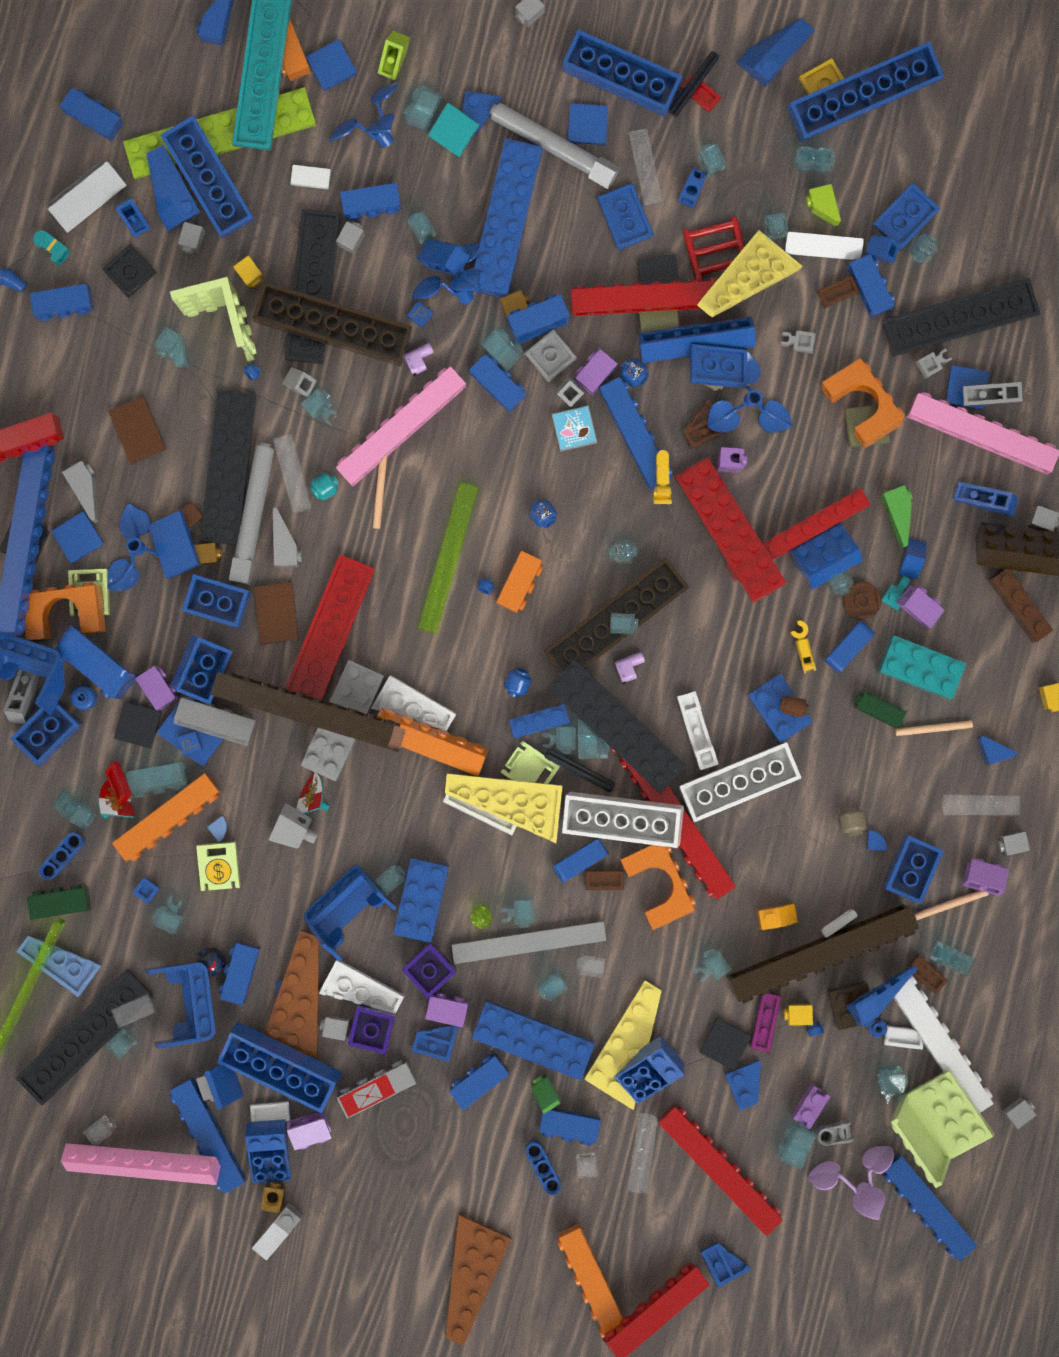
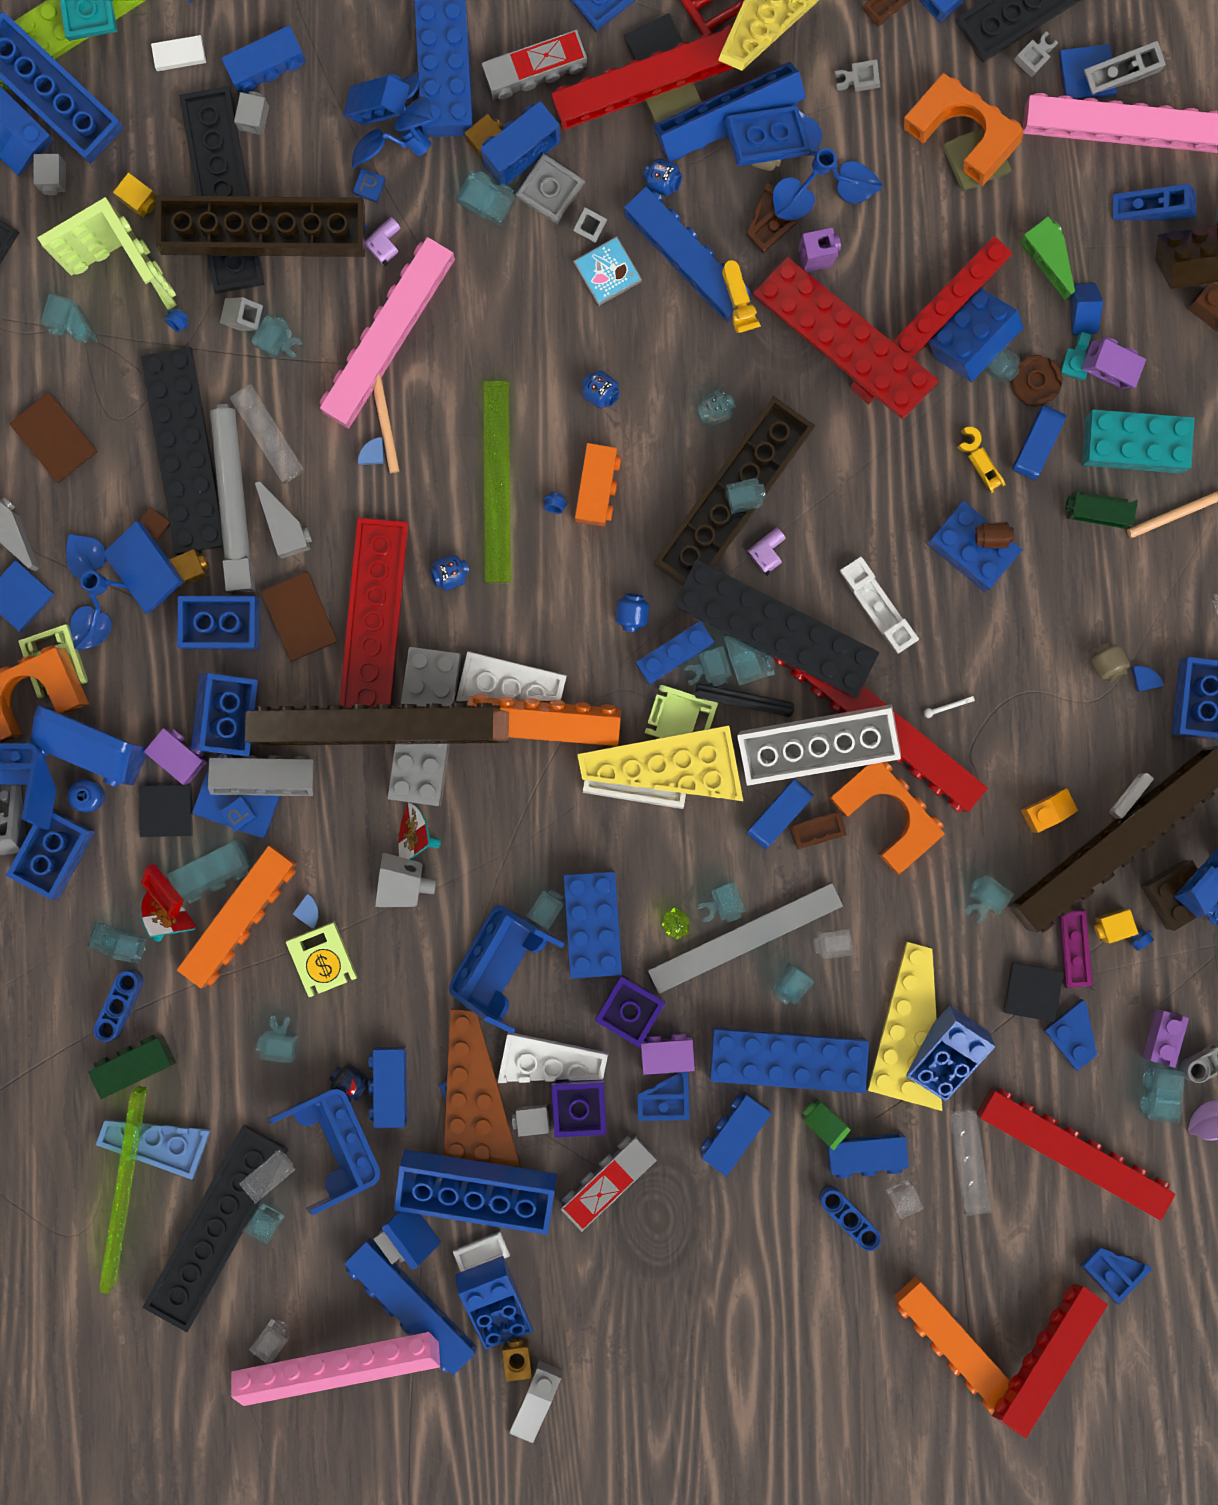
camera: 15 degrees left, 0 degrees up
blue plate [132,877,160,904] -> none
brick [287,1110,331,1150] -> none
teal head [309,472,339,501] -> none
clear light blue brick [407,211,436,244] -> none
dark orange wing [446,1214,511,1346] -> none
blue brick [469,354,526,414] -> none
medium lavender brick [575,349,618,396] -> none
white brick [678,742,801,822] -> none
none -> medium blue tile [358,437,384,465]
none -> blue head [430,554,469,591]
none -> light grey brick [482,30,587,100]
none -> white hinge [923,696,975,718]

